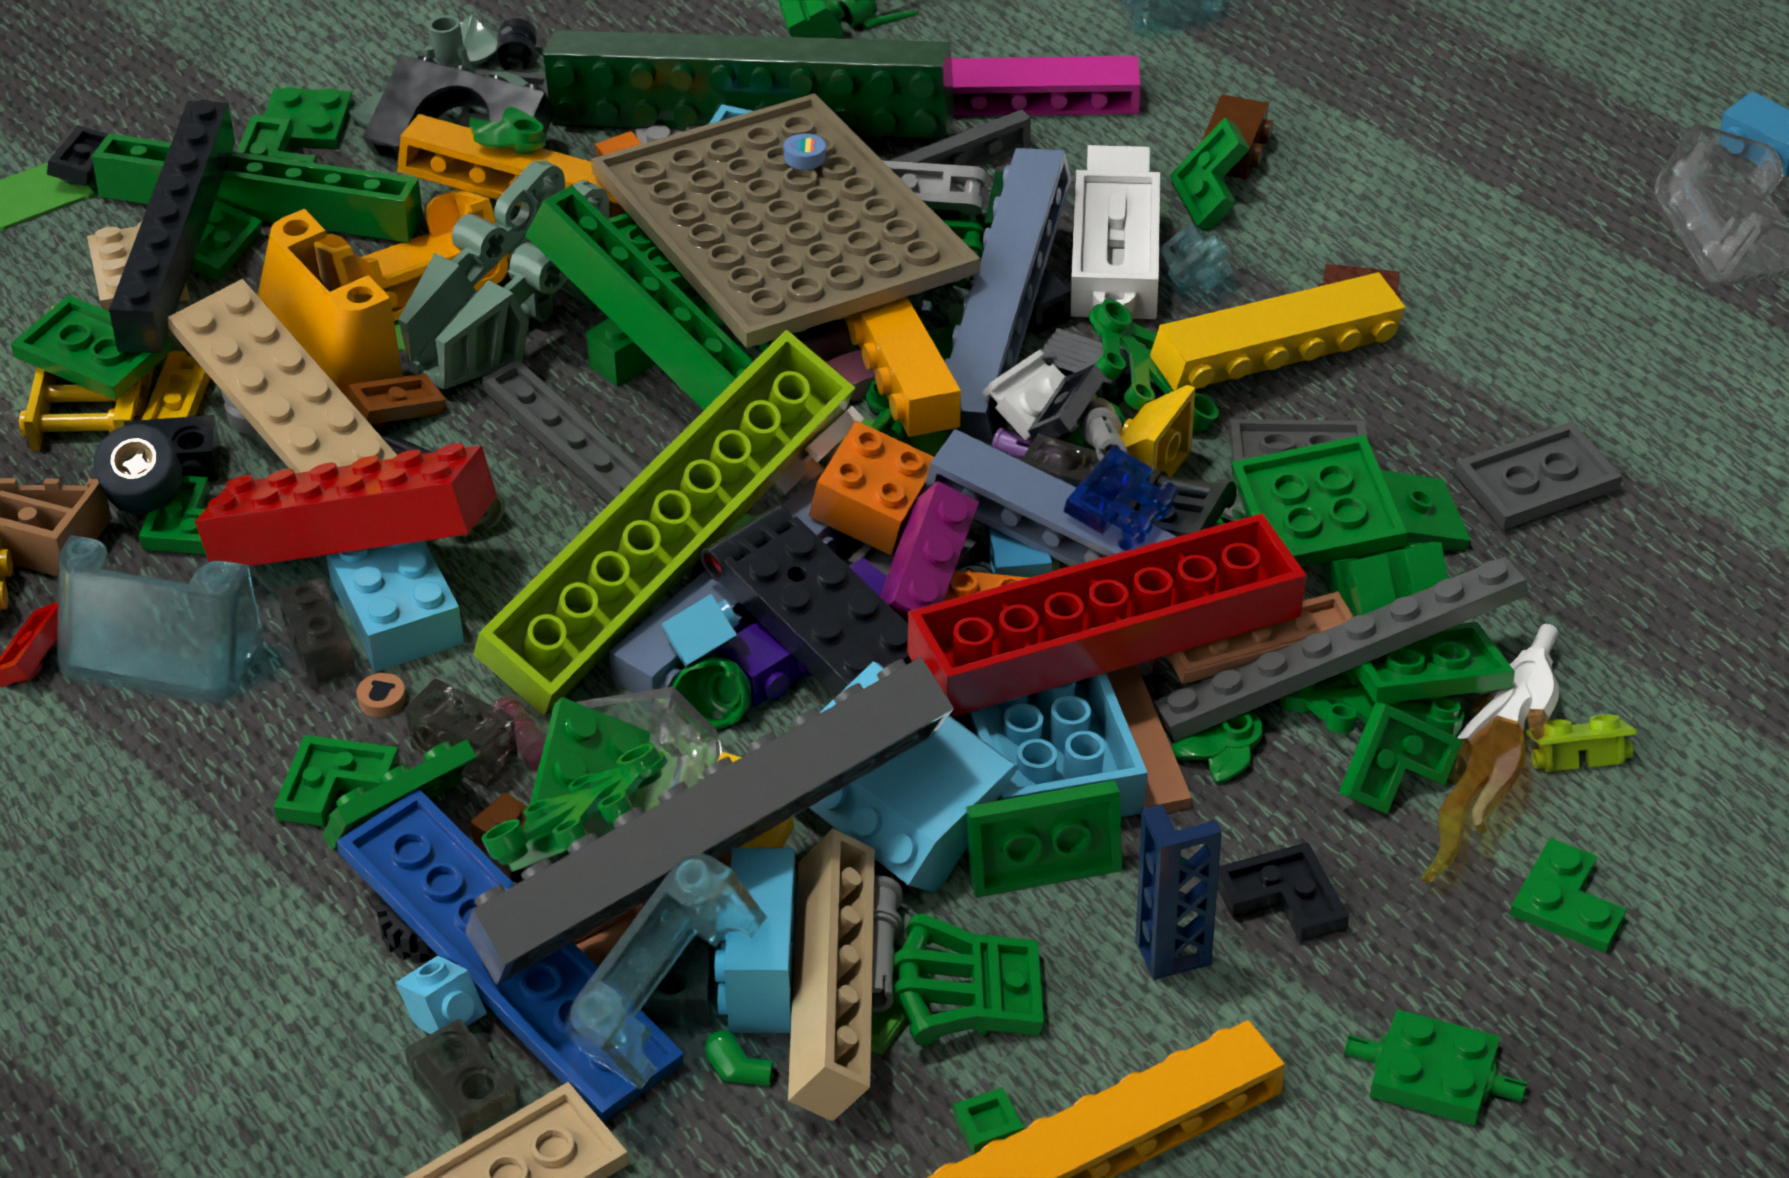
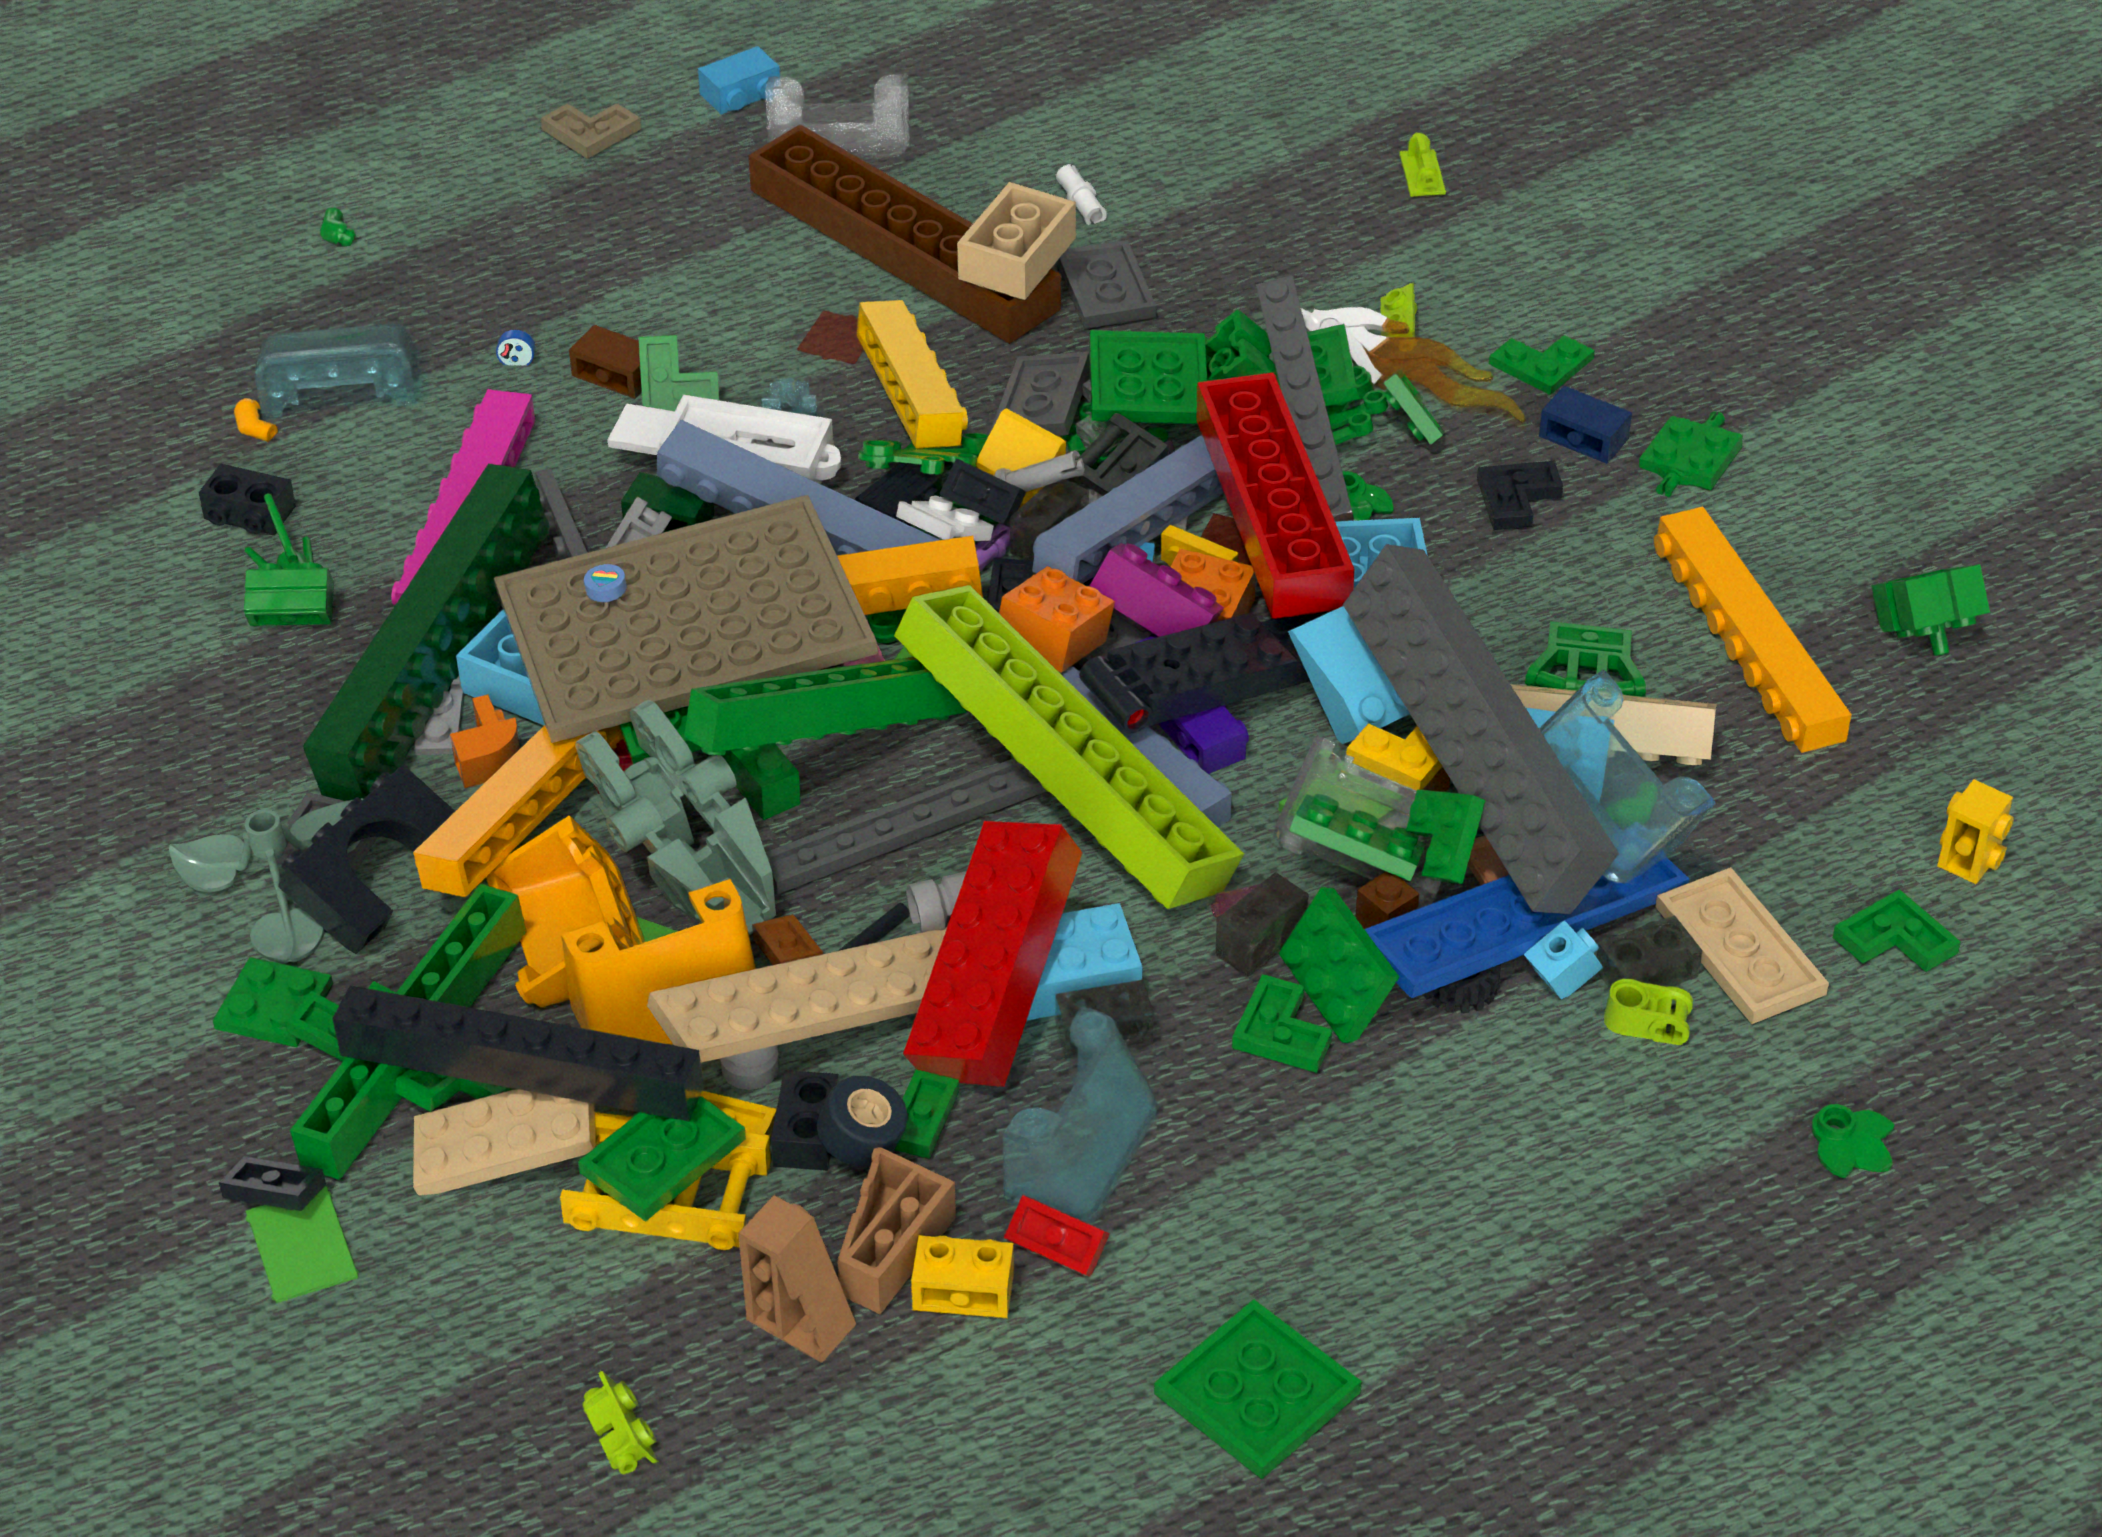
camera: 80 degrees left, 0 degrees up
nougat tile [356,673,406,717] -> none
green plate [469,106,547,154] -> none
green plant [482,743,667,865] -> none
black wheel [495,18,537,70] -> none
medium azure brick [661,593,739,668] -> none
green hair [673,656,752,730] -> none
green plate [953,1087,1024,1154] -> none
green plate [966,780,1122,898] -> none
clear blue plate [1063,446,1178,551] -> none
dark blue fence [1135,804,1222,980] -> none
none -> tile [496,330,535,365]
none -> dark tan plate [541,103,641,159]
none -> reddish brown brick [748,124,1061,344]
none -> tan brick [957,182,1076,300]
none -> white pin [1056,164,1107,225]
none -> dark blue brick [1539,386,1632,464]
none -> lime piece [1604,979,1693,1045]

